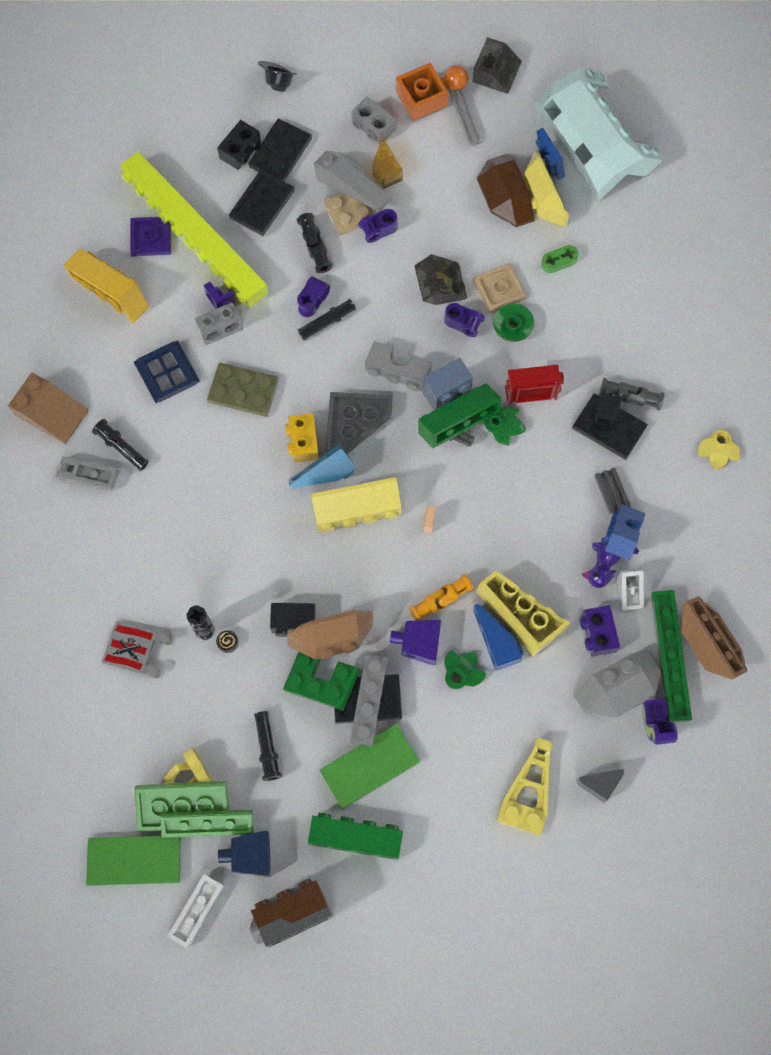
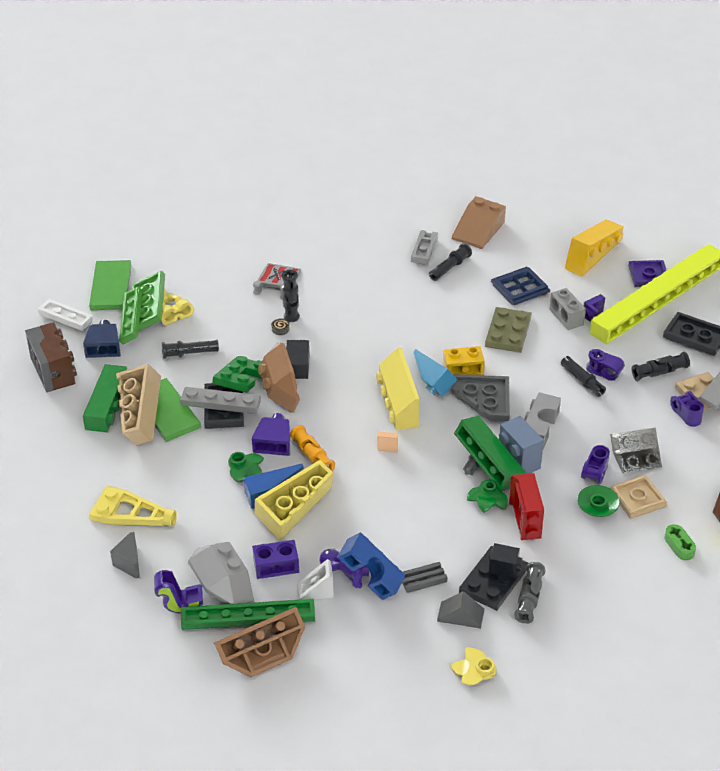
camera: 90 degrees right, 30 degrees down
none -> tan wedge [116,364,161,445]
none -> dark grey slope [437,591,485,629]

